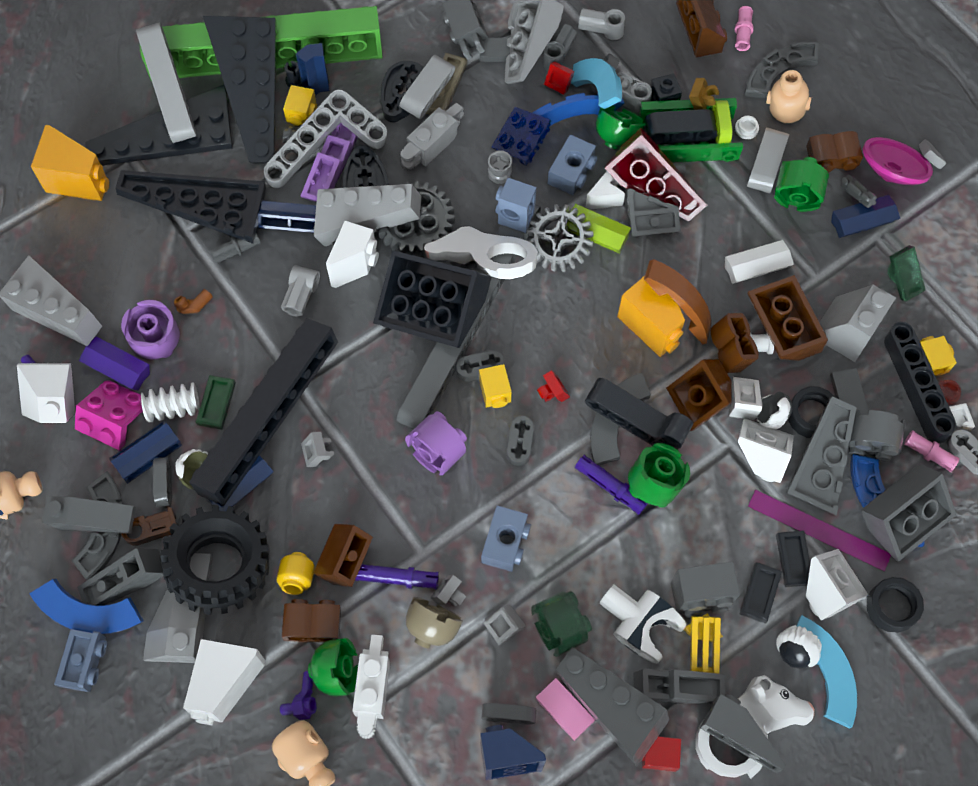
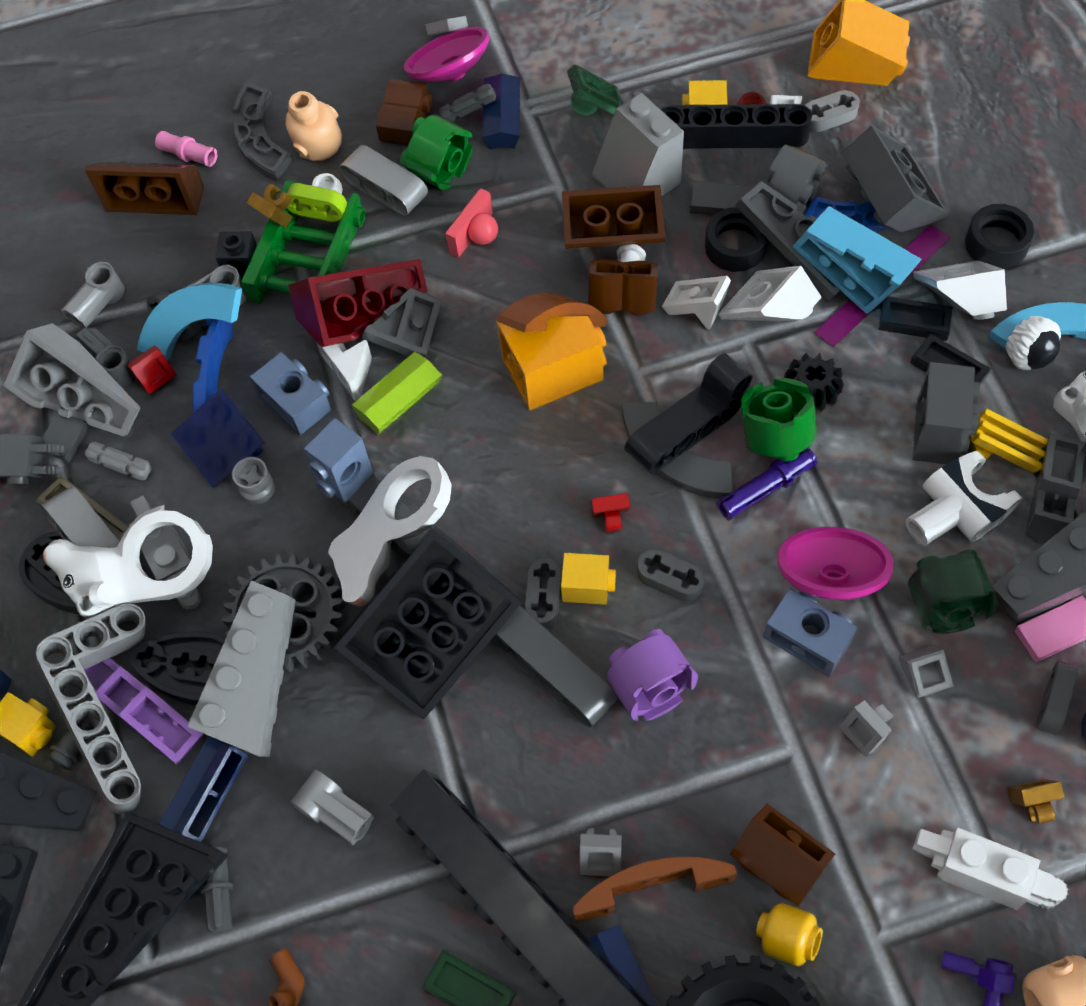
camera: 65 degrees left, 5 degrees down
reddish brown brick [282,599,341,643] -> none
green cylinder [308,638,358,696] -> none
white slope [326,221,379,288] -> none
dark purple pin [355,564,439,590] -> none
dark tan cylinder [406,597,463,649] -> none
light grey gear [527,204,594,272] -> none
green cylinder [596,105,645,149] -> none
black beam [645,109,717,145] -> none
reddish brown slope [666,359,732,431] -> none
white piece [725,240,794,284] -> none
hair [756,391,792,429] -> none
bright pink pin [904,430,960,472] -> none
none -> white animal [43,505,213,619]
none -> light grey axle [85,442,152,480]
none -> coral tile [445,188,499,258]
none -> dark orange slope [573,857,737,923]
none -> dark pink dish [778,527,894,600]
none -> black gear [784,352,844,412]
none -> medium azure wedge [792,206,922,314]
none -> pearl gold tile [1007,779,1065,824]

